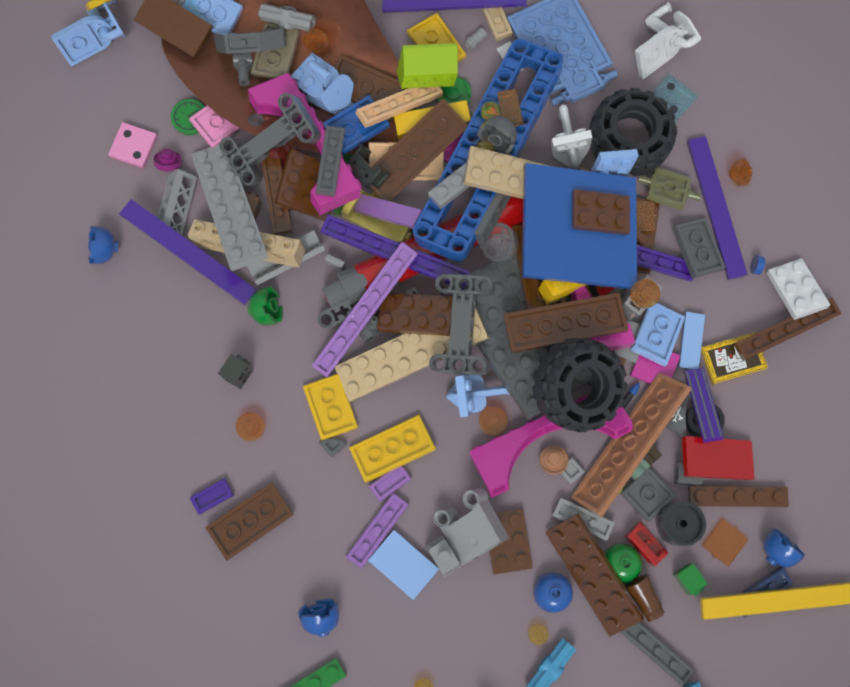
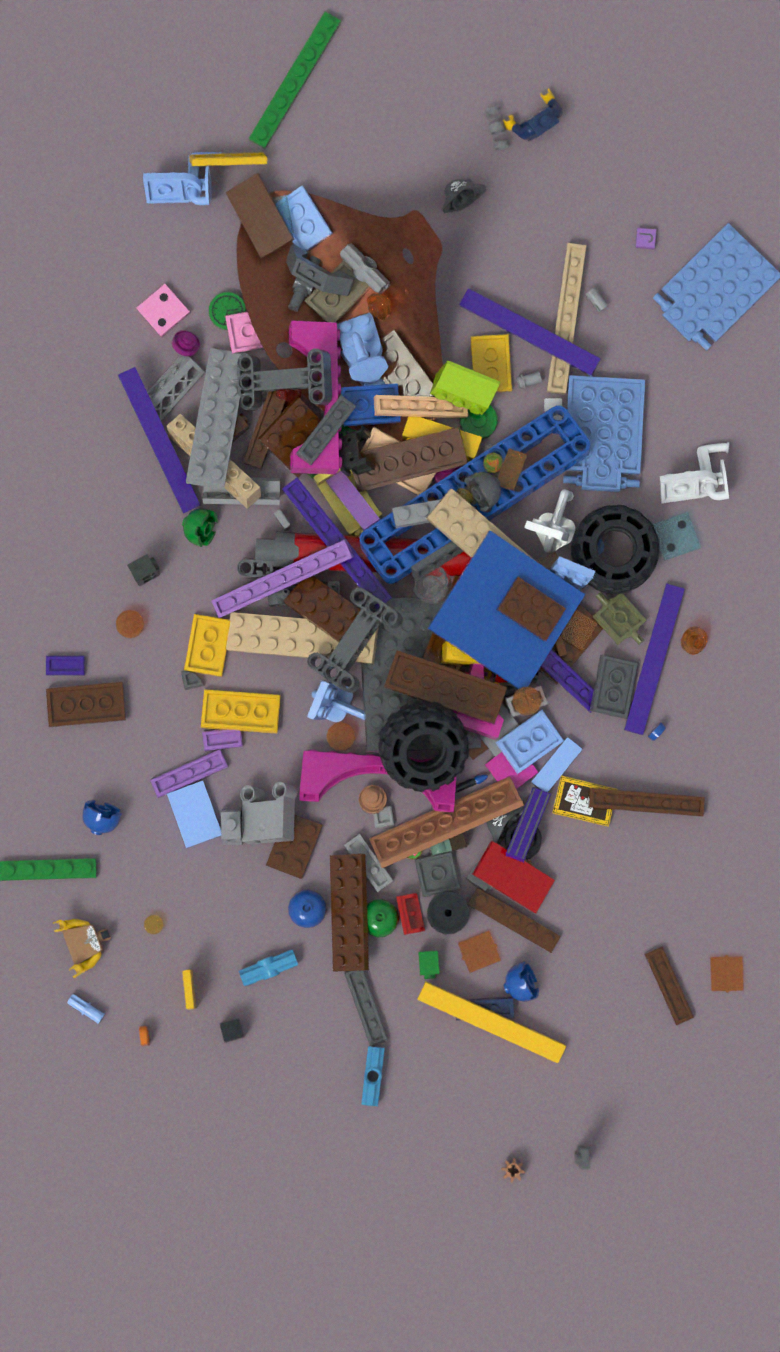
camera: 35 degrees right, 5 degrees up
blue cylinder [88,226,118,264] -> none
clear yellow tile [528,624,549,645] -> none
reddish brown plant [625,574,665,622] -> none
white plate [766,258,830,320] -> none

